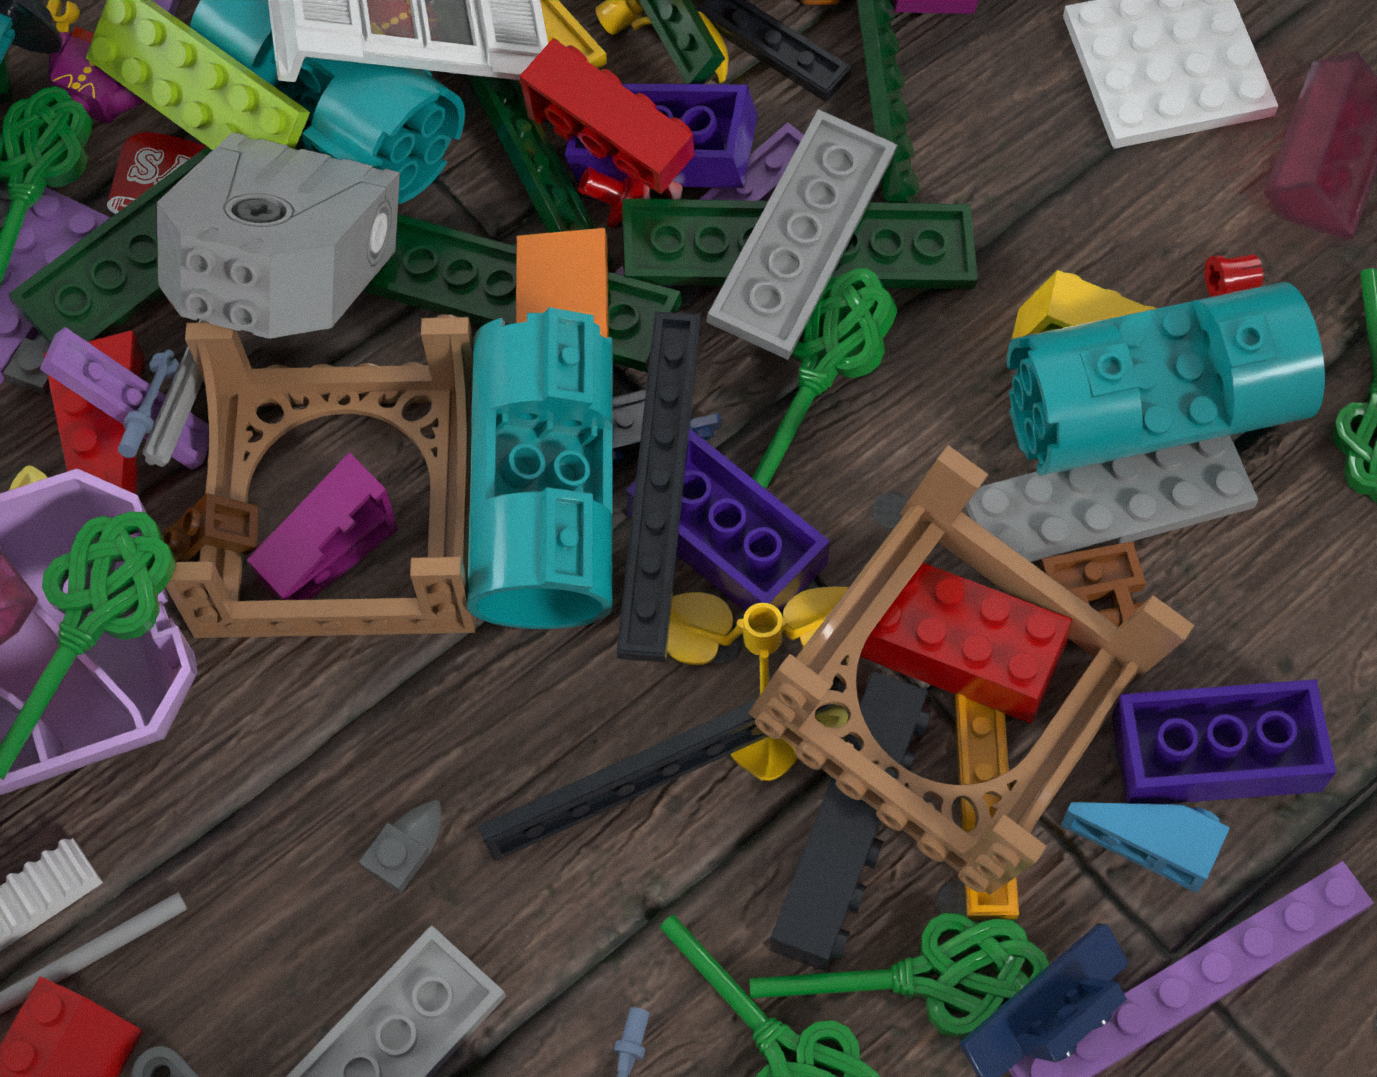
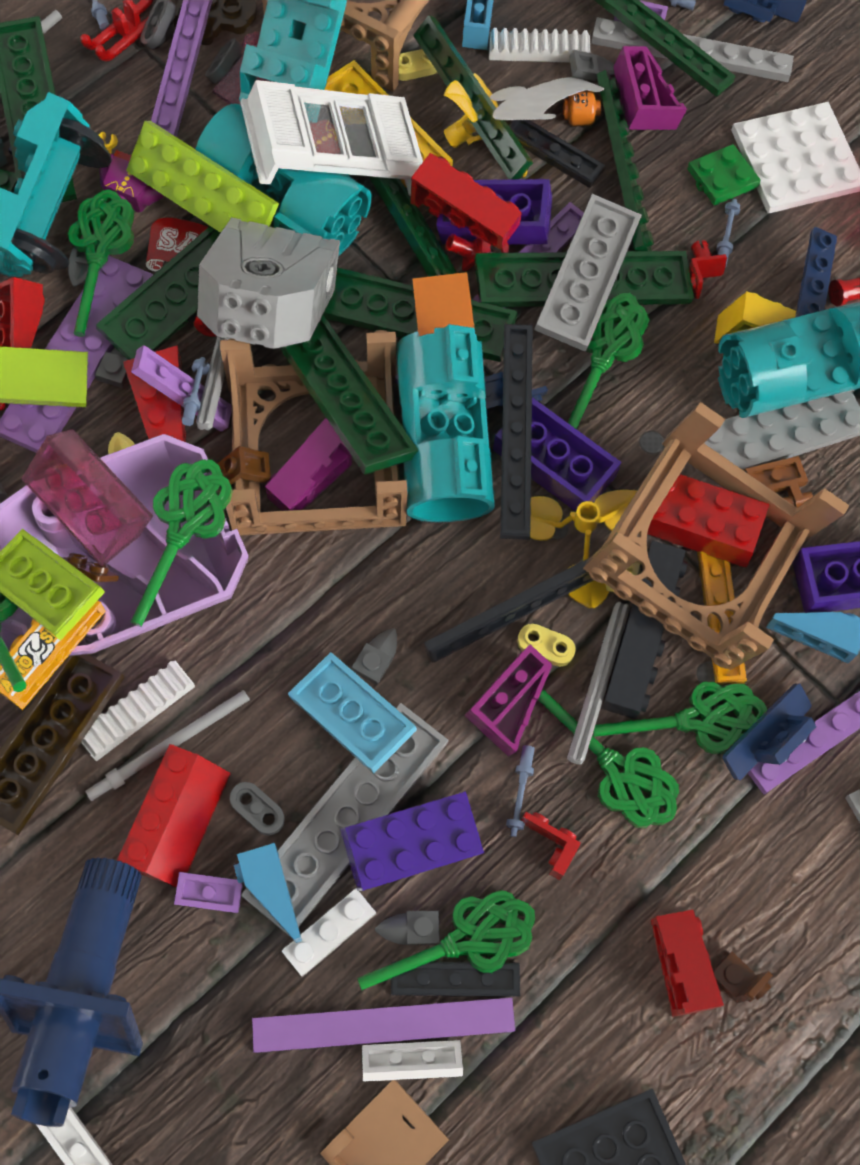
camera: 10 degrees left, 5 degrees up
none -> dark green plate [279,315,418,475]
none -> medium azure plate [288,652,417,774]
none -> magenta wedge [464,644,552,757]
none -> light yellow plate [517,624,576,667]
none -> light grey axle [567,602,630,765]
none -> green plate [687,144,761,206]
none -> red bracket [689,240,727,299]
none -> sand blue piece [716,199,740,268]
none -> dark blue bracket [795,227,837,317]

